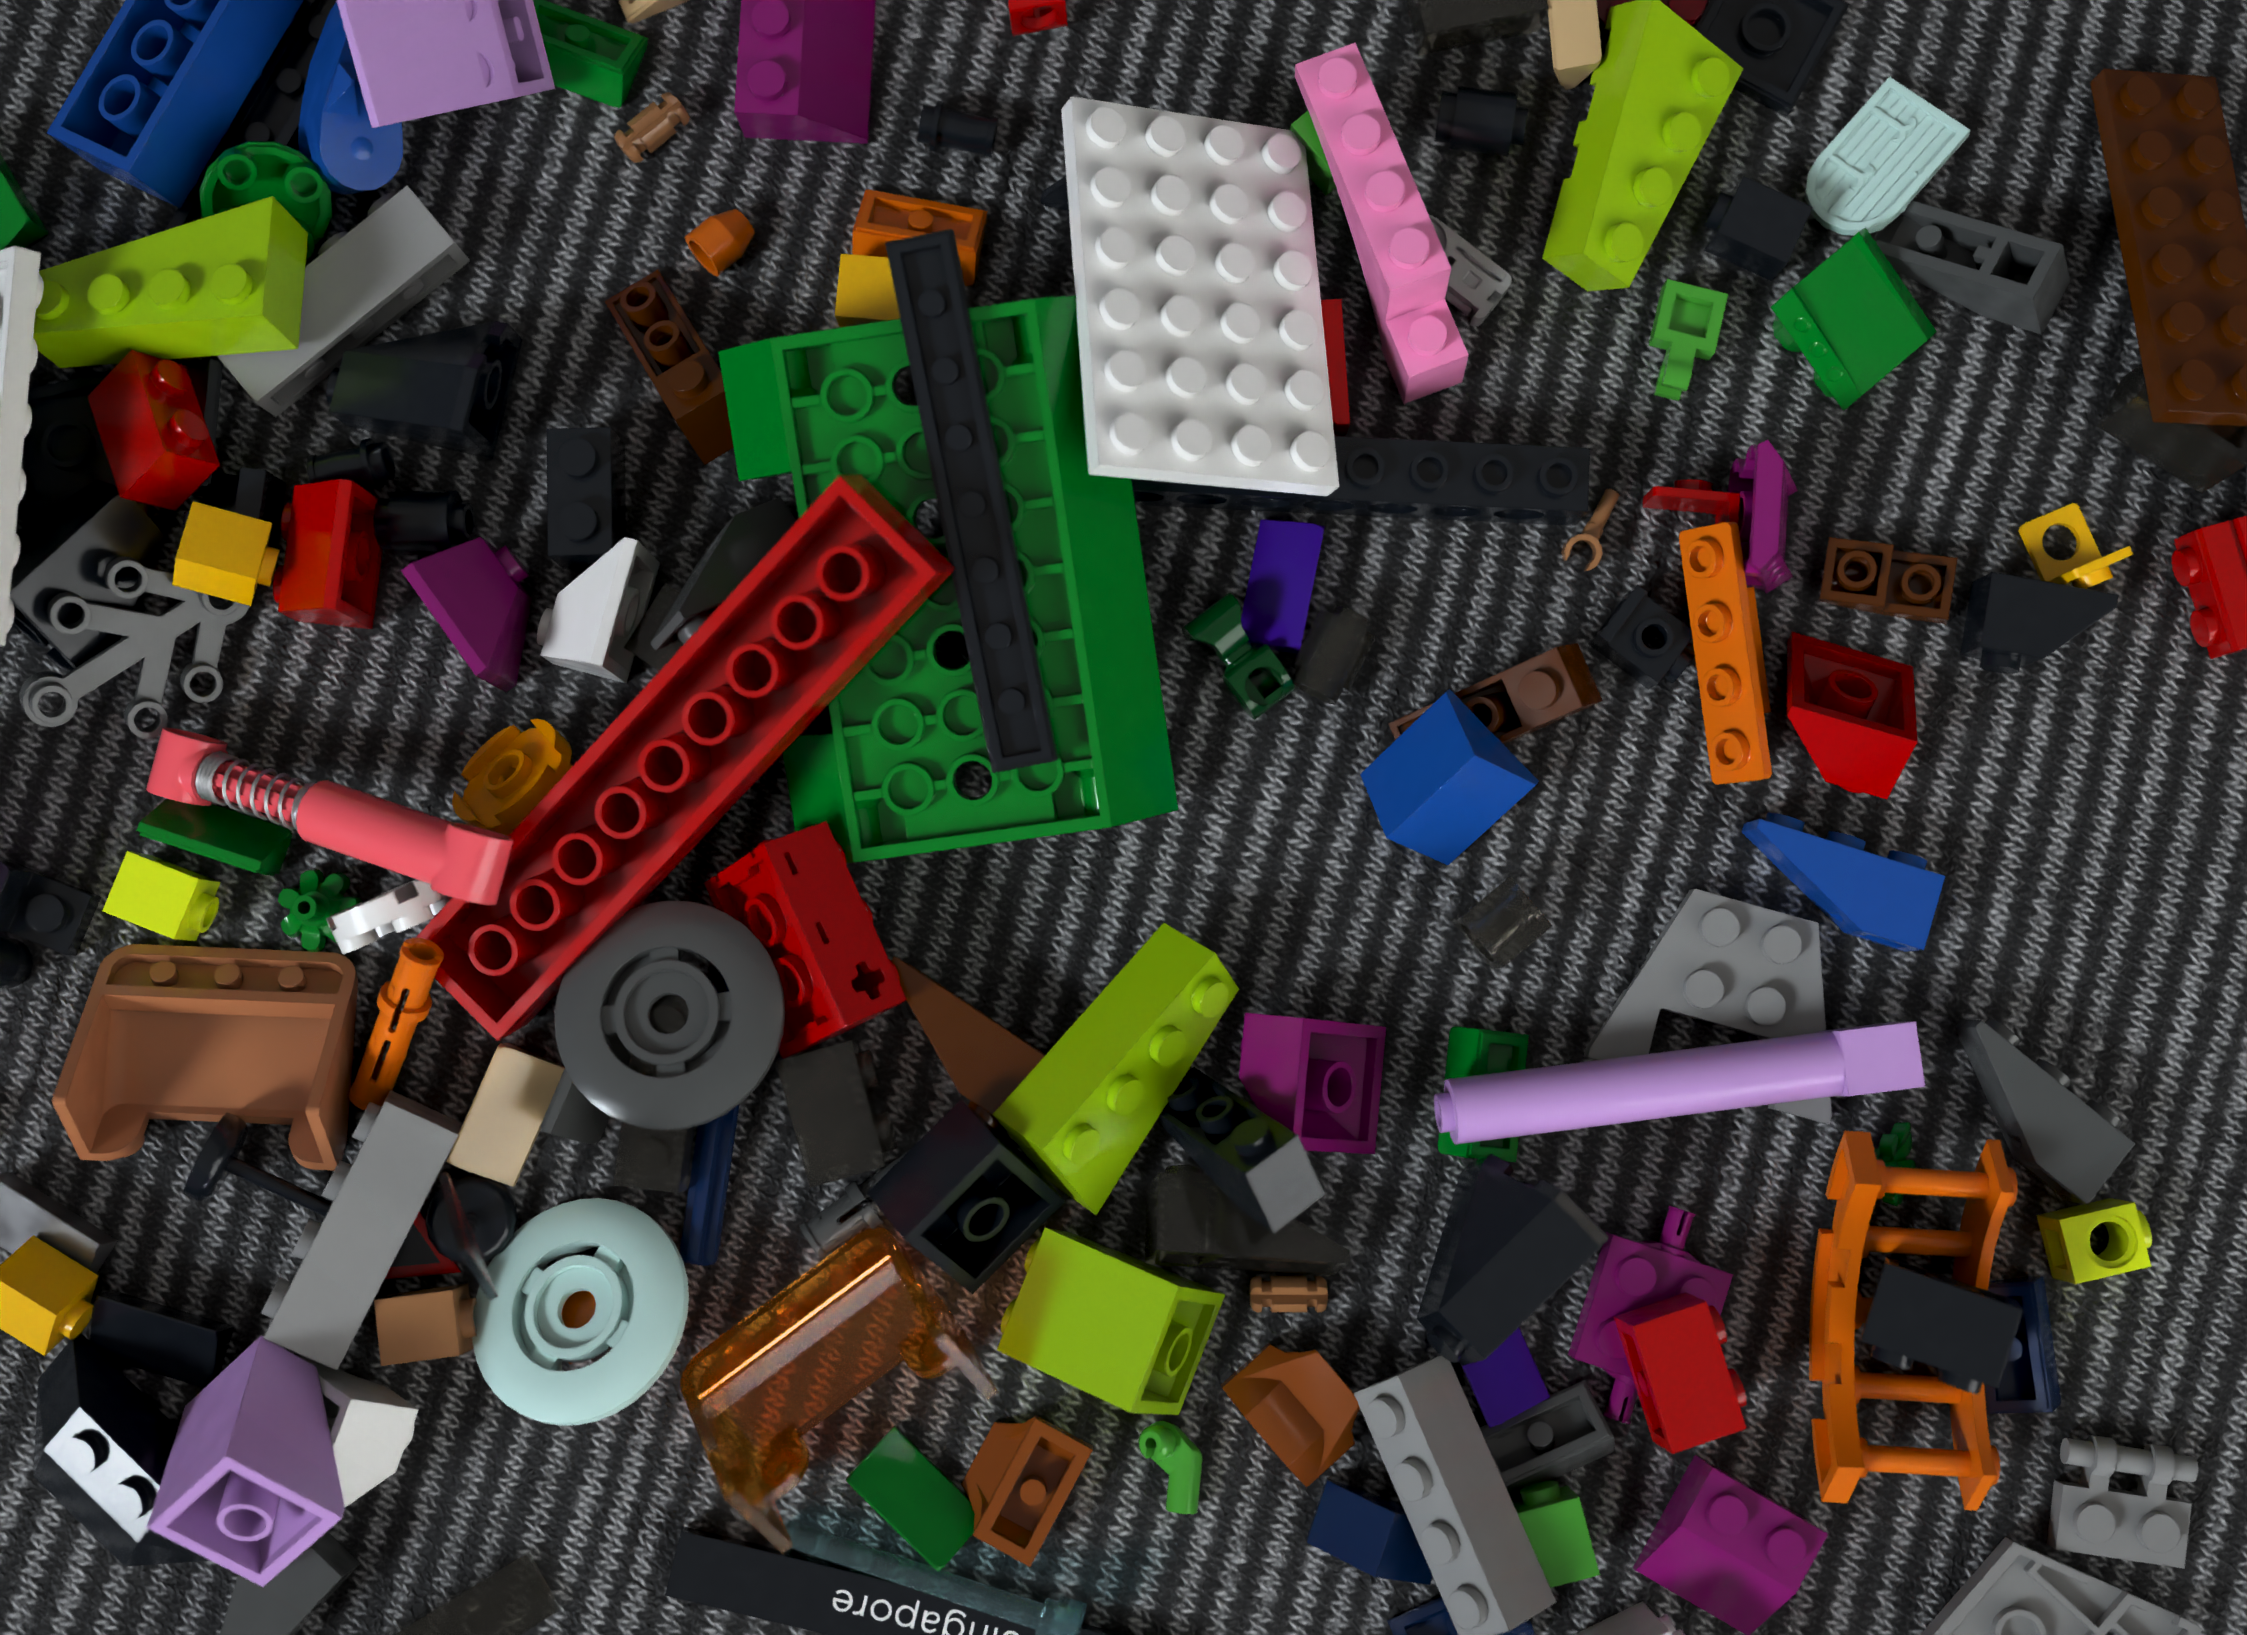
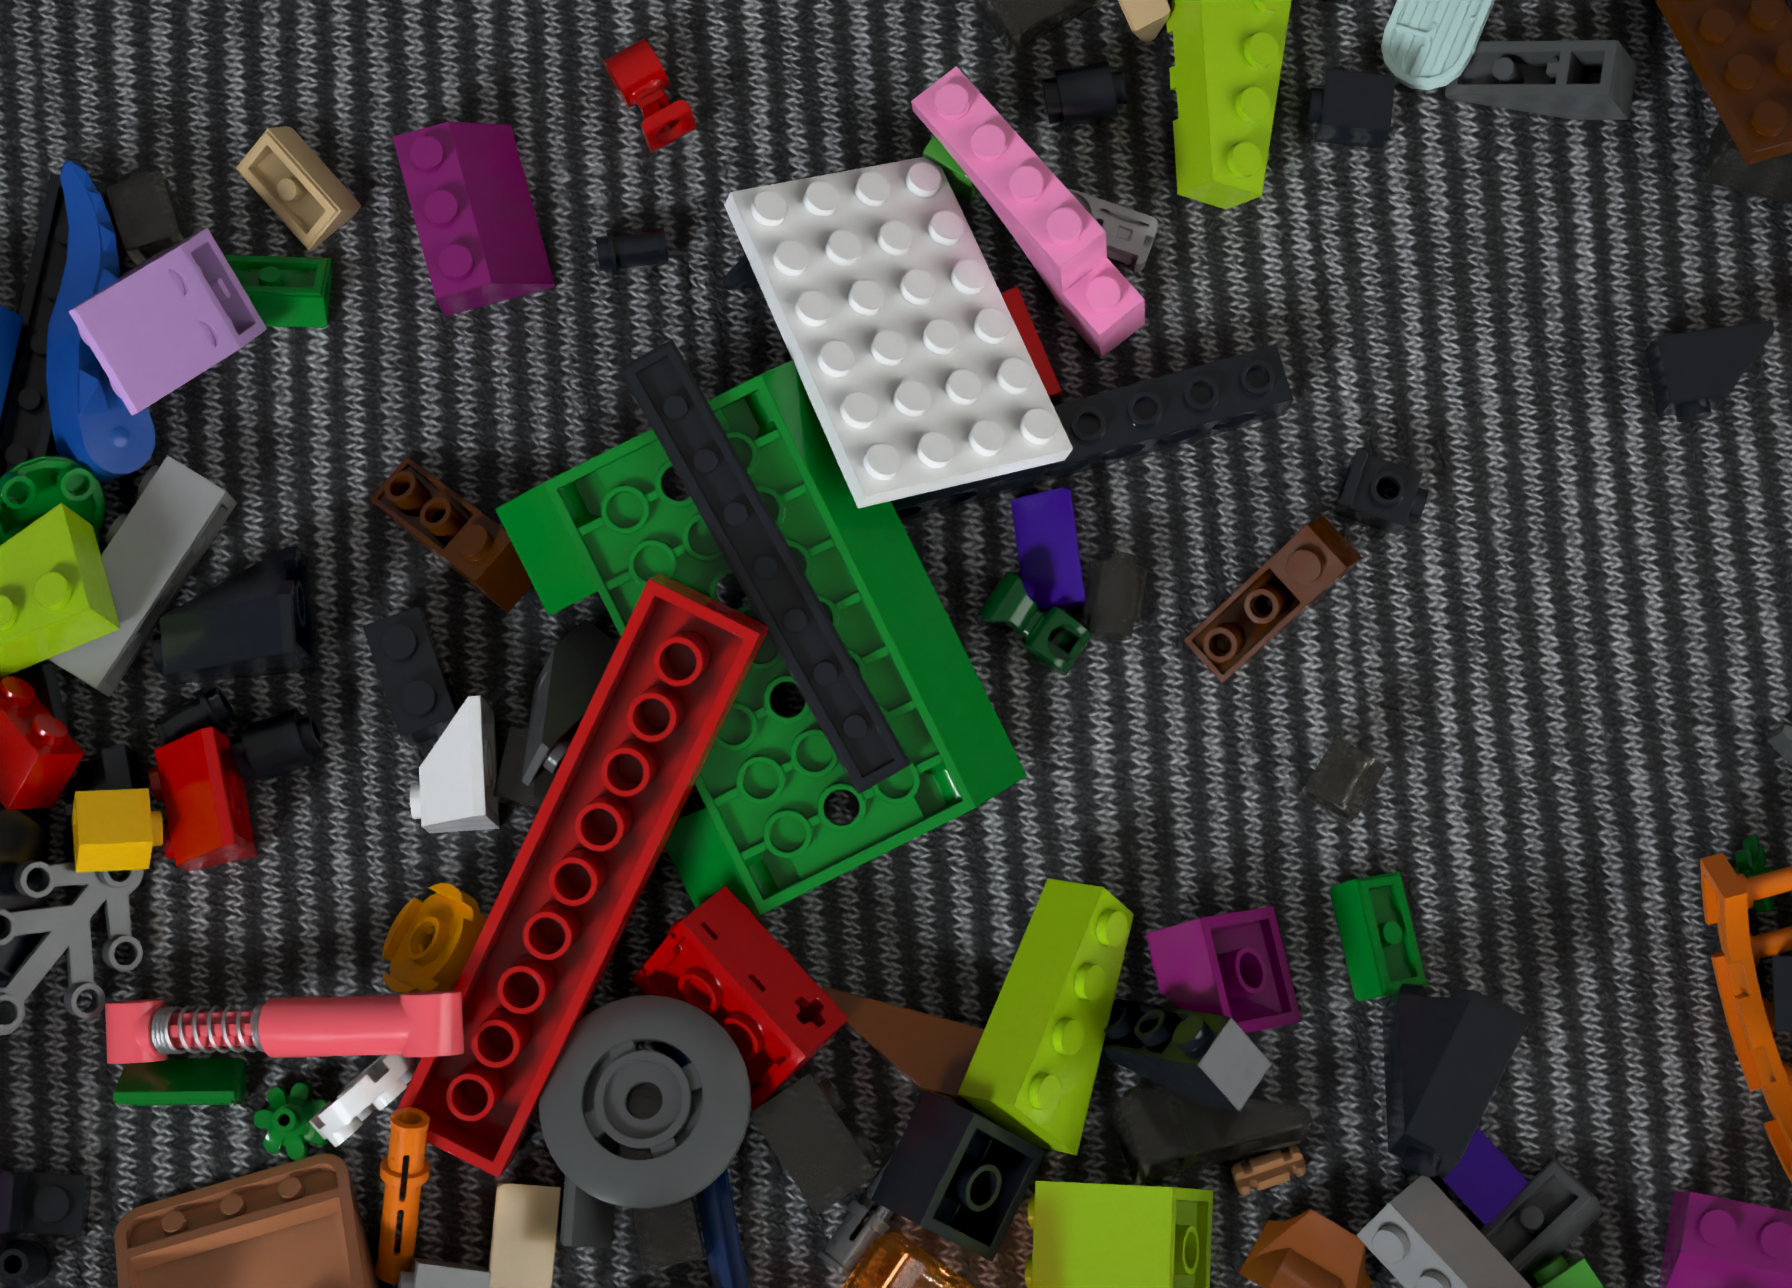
camera: 15 degrees left, 5 degrees down
neon yellow brick [102,851,221,941] -> none
magenta slope [401,537,532,692] -> none
medium nougat piece [614,92,690,163] -> none
orange hose [685,209,755,276] -> none
yellow brick [835,254,900,328] -> none
orange slope [852,189,988,286] -> none
blue slope [1360,689,1539,865] -> none
lavender brick [1434,1021,1925,1144] -> none
medium nougat hand [1561,489,1620,572] -> none
magenta plate [1568,1205,1733,1424] -> none
light grey wing [1583,889,1832,1124] -> none
red brick [1614,1292,1747,1454] -> none
red bracket [1642,479,1740,524] -> none
bright green plate [1648,279,1728,401] -> none
orange bracket [1679,522,1772,785] -> none
magenta slope [1728,440,1798,593] -> none
blue slope [1742,812,1945,952] -> none
green slope [1771,227,1937,411] -> none
red slope [1787,632,1918,799] -> none
reddish brown slope [1819,537,1958,624] -> none
yellow bracket [2019,503,2134,589] -> none

